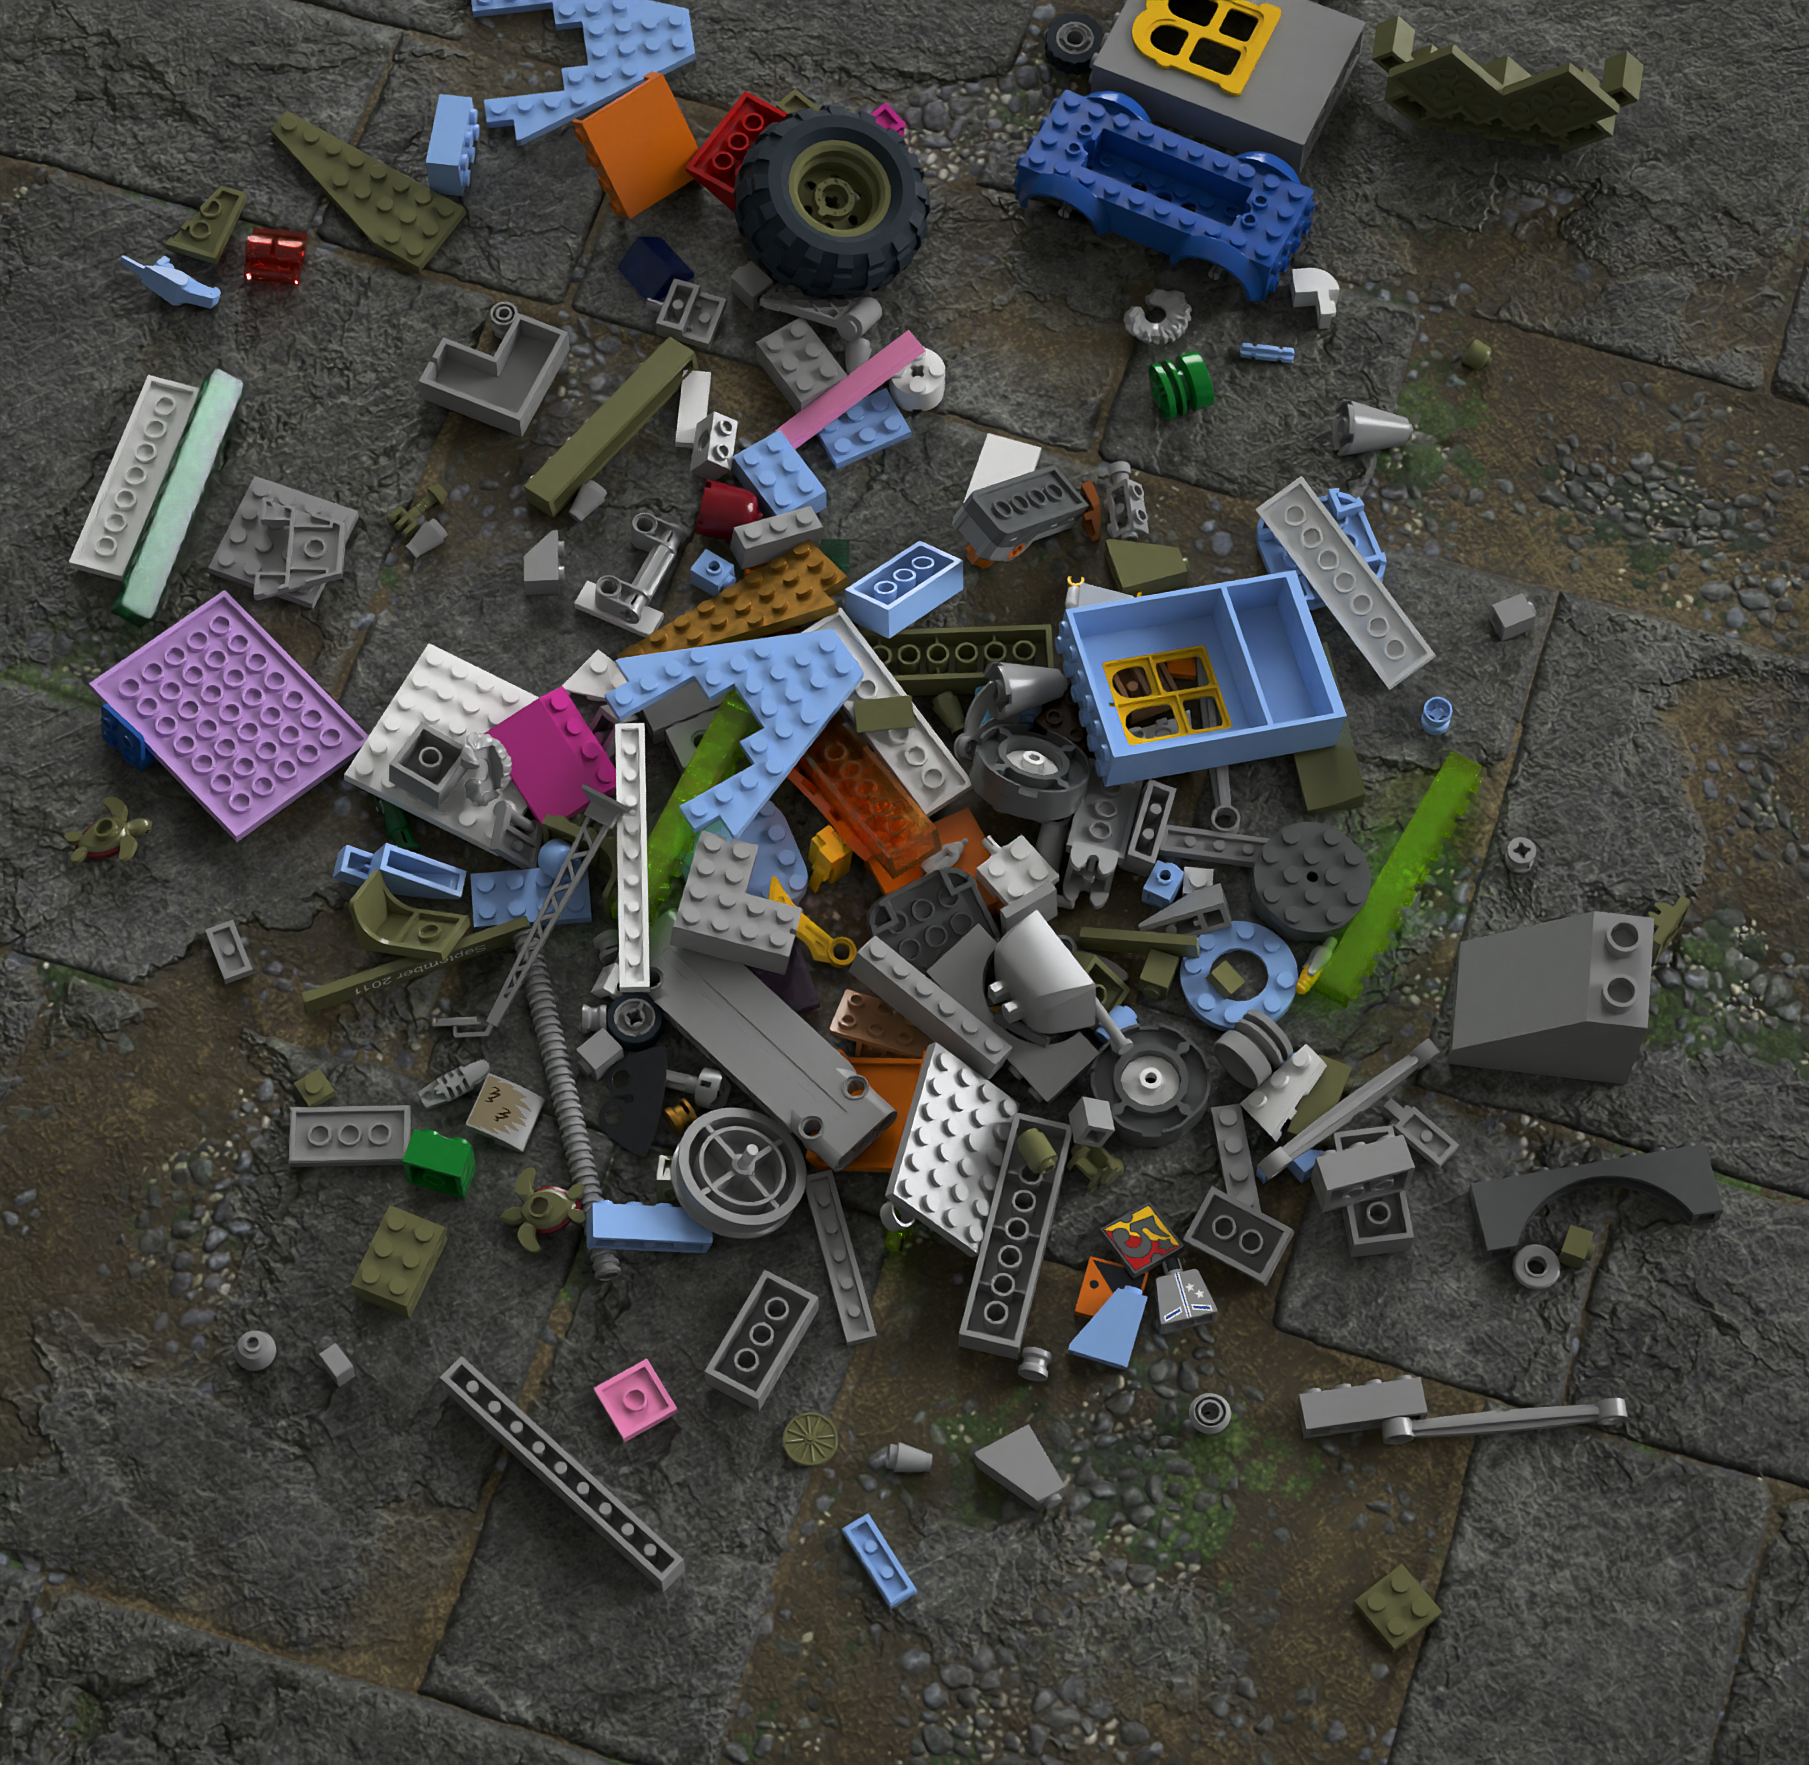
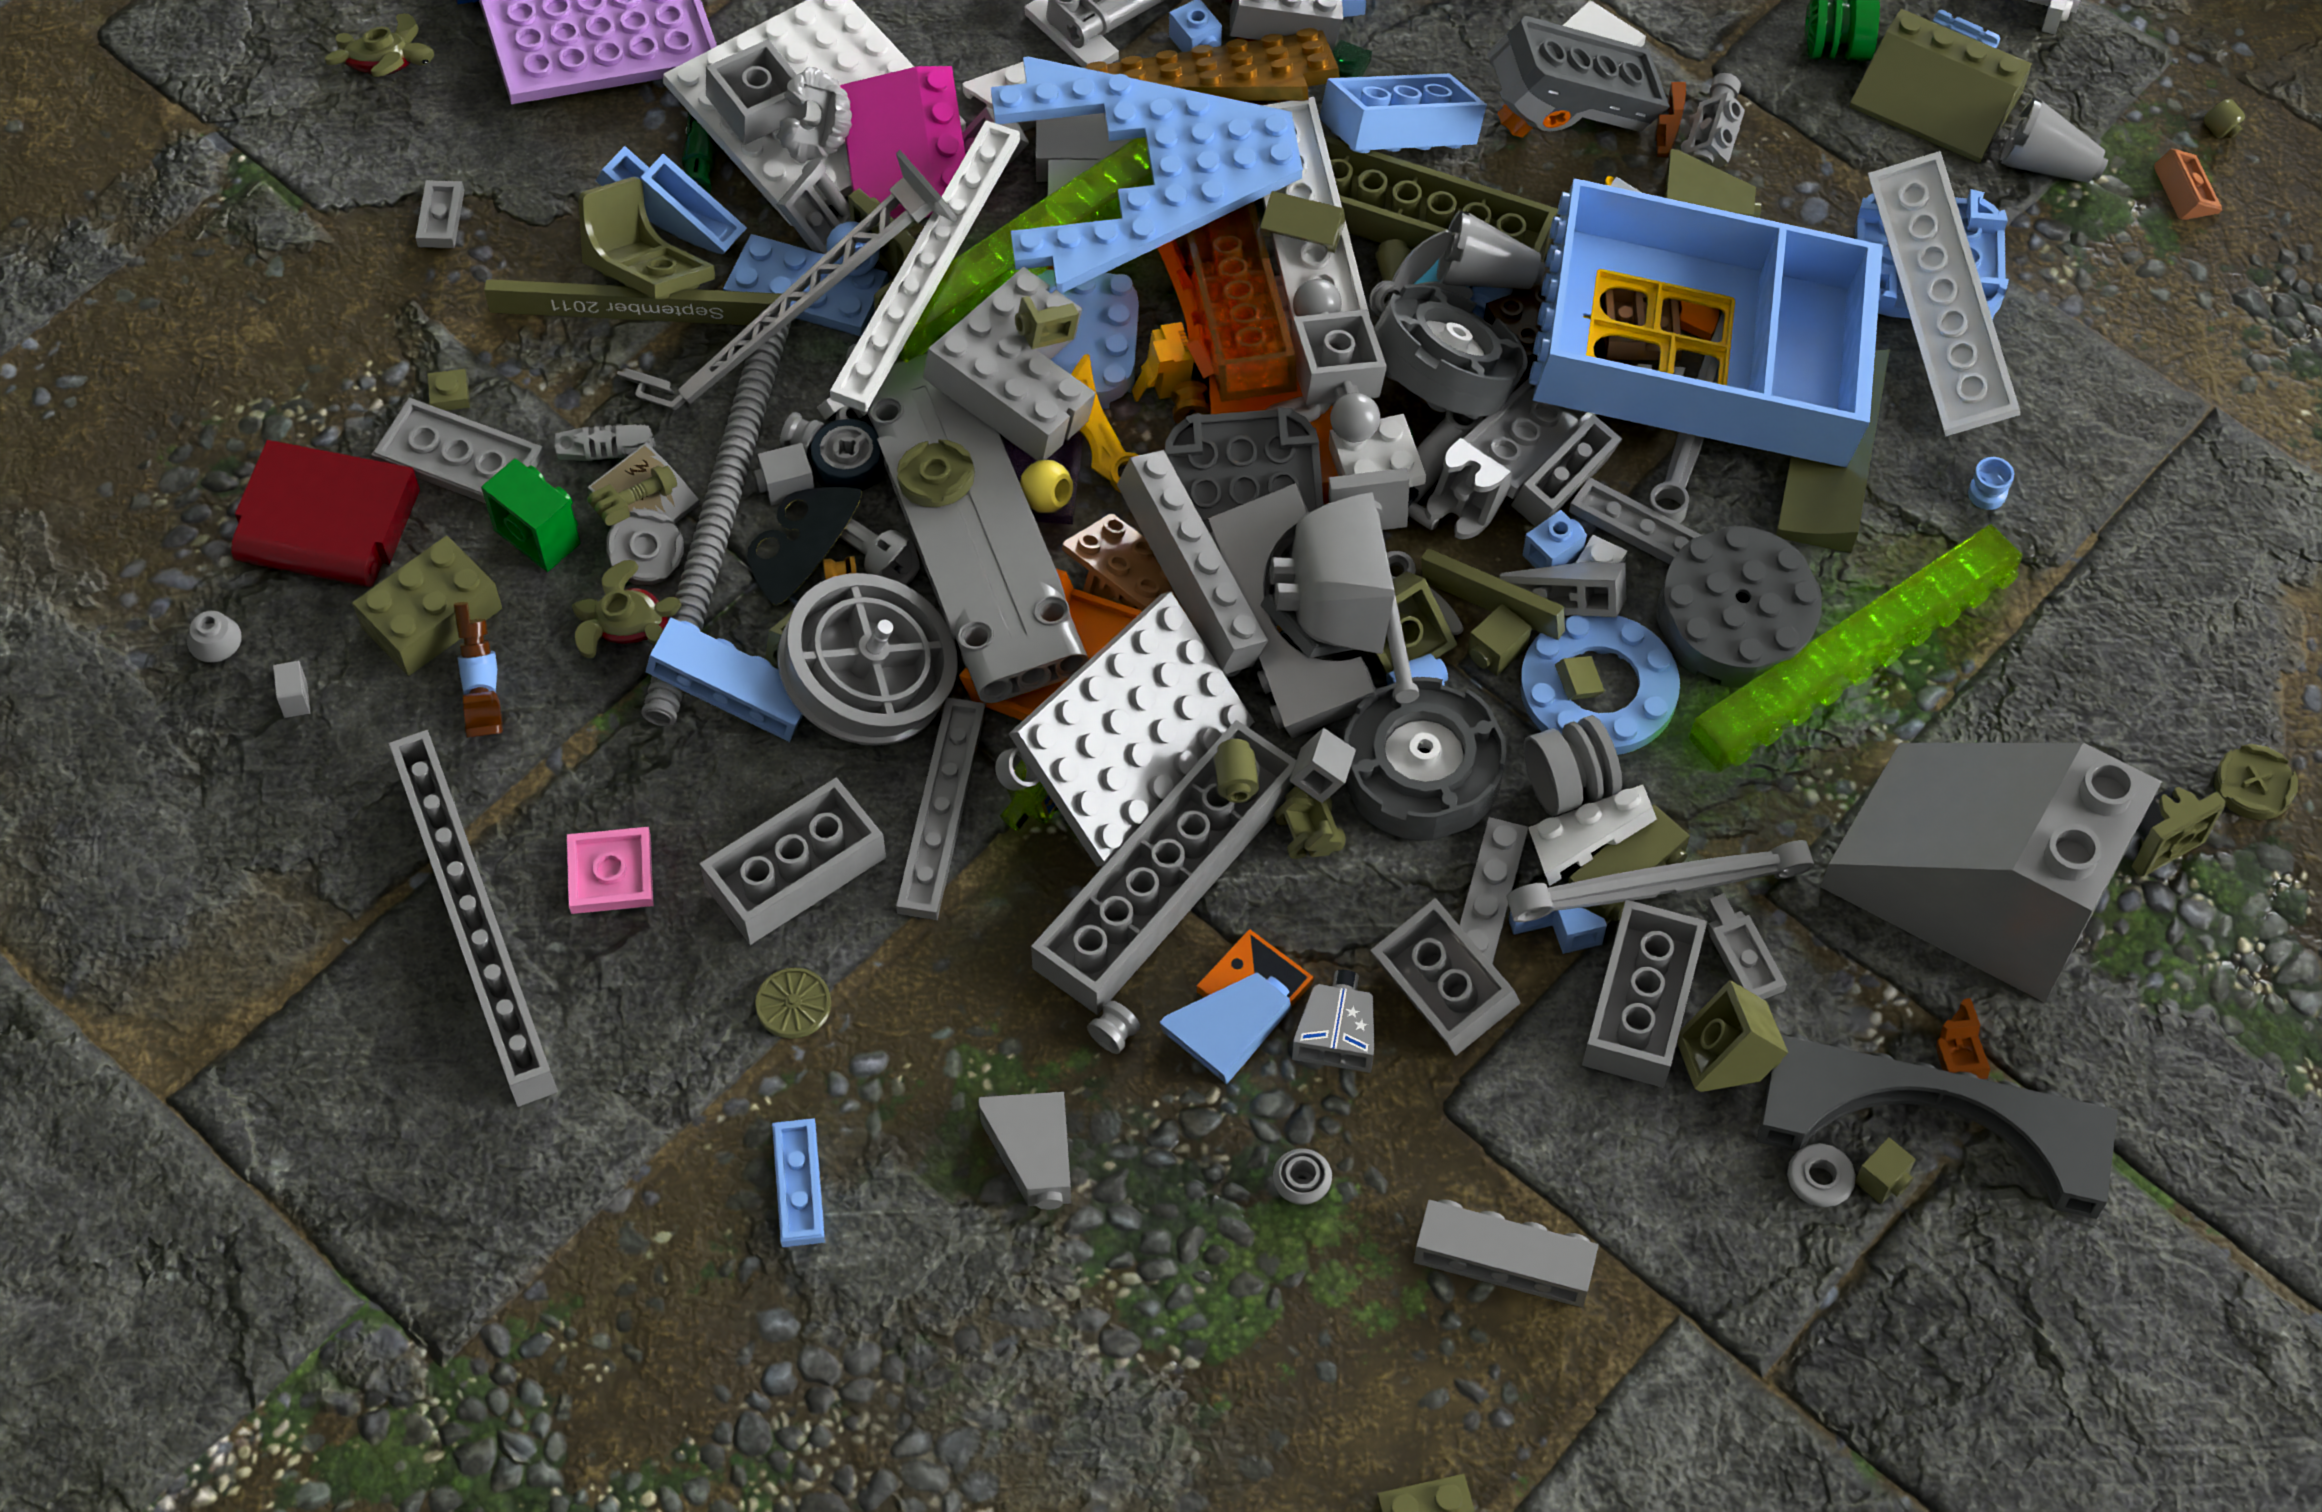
camera: 25 degrees right, 5 degrees down
light grey cone [886,1442,932,1472] -> none
tile [1099,1202,1184,1279] -> none
piece [1295,936,1338,995] -> none
light grey brick [1311,1134,1415,1212] -> none
light grey piece [1381,1398,1628,1445] -> none
light grey brick [1489,593,1536,641] -> none
light grey wheel [1505,837,1536,873] -> none
none -> dark red piece [231,440,420,587]
none -> reddish brown piece [453,602,503,738]
none -> olive hinge [588,465,677,526]
none -> light grey tile [606,509,684,585]
none -> olive tile [897,439,975,507]
none -> olive bracket [1015,296,1079,349]
none -> light yellow piece [1020,460,1073,513]
none -> pearl gold wheel [1171,381,1210,424]
none -> light grey brick [1287,279,1387,443]
none -> olive slope [1677,980,1788,1092]
none -> olive slope [1849,9,2032,163]
none -> dark orange slope [1936,998,1990,1079]
none -> nougat slope [2154,148,2222,220]
none -> olive tile [2214,744,2298,820]

